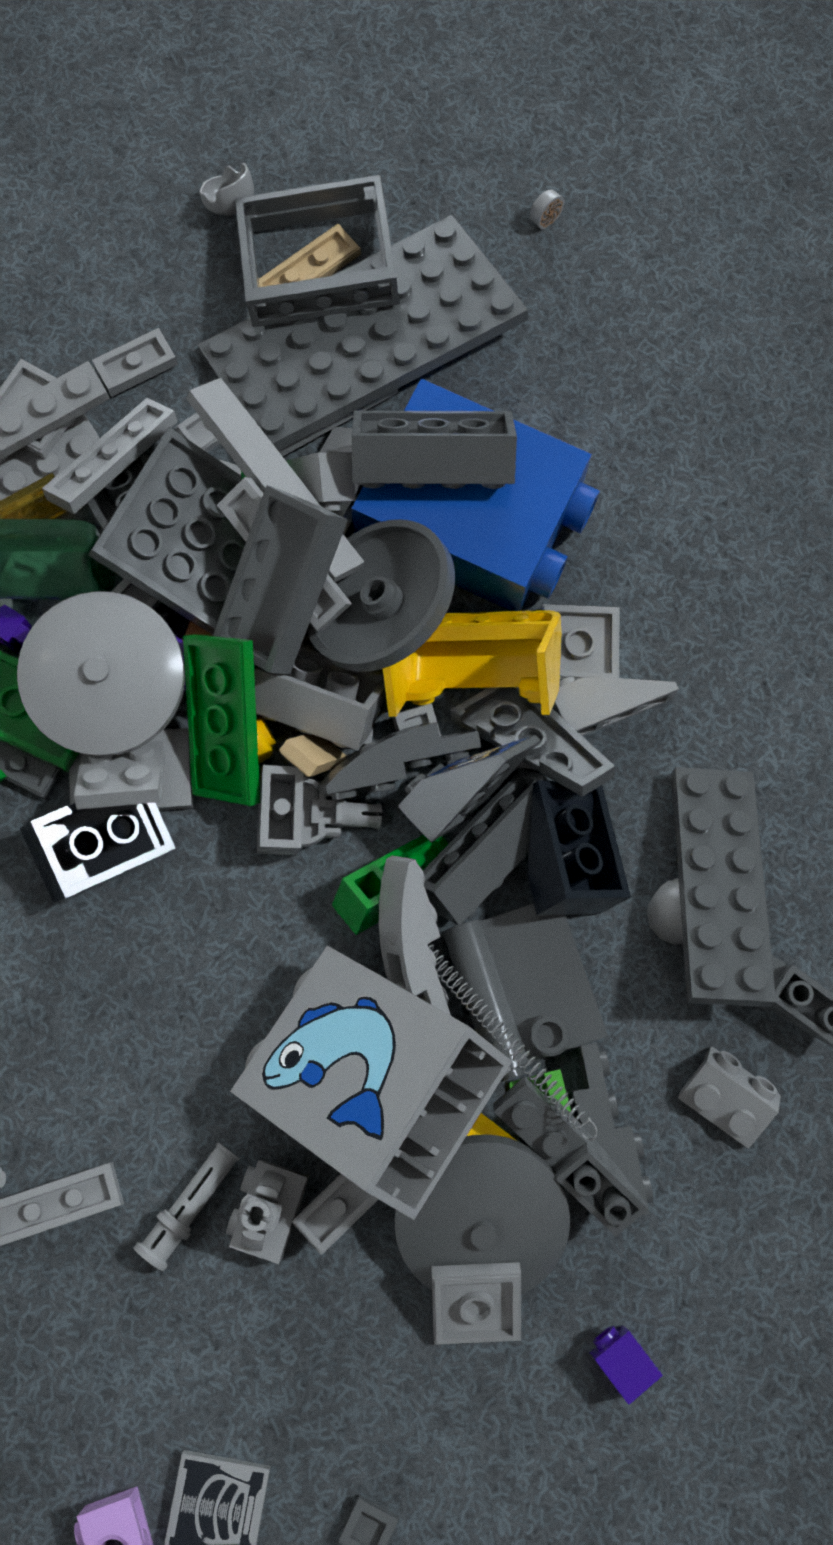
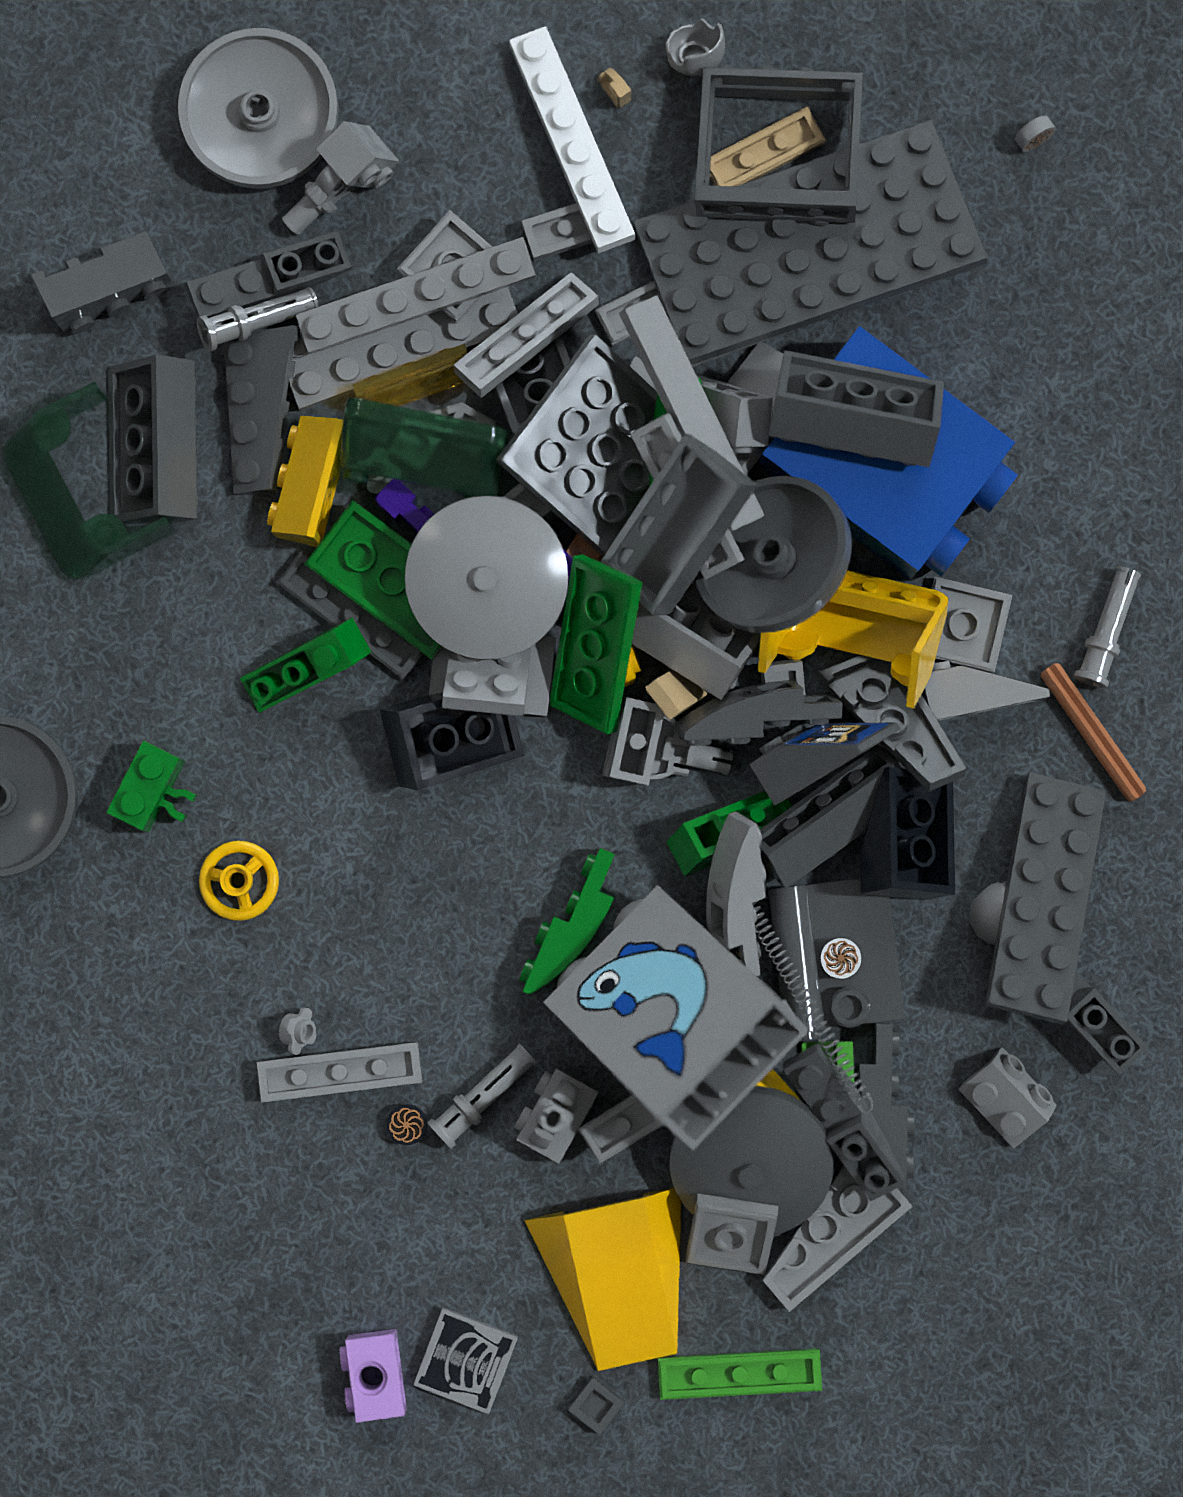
camera: 10 degrees right, 10 degrees up
dark purple brick [589,1325,663,1405] -> none
none -> tile [387,1104,428,1145]
none -> white plate [509,26,635,254]
none -> green slope [519,848,615,994]
none -> yellow wedge [524,1187,681,1371]
none -> tan tile [597,68,631,108]
none -> bright green tile [658,1348,822,1400]
none -> light grey wing [762,1164,913,1312]
none -> tile [821,938,861,979]
none -> nougat axle [1041,663,1146,802]
none -> light grey pin [1073,566,1141,689]

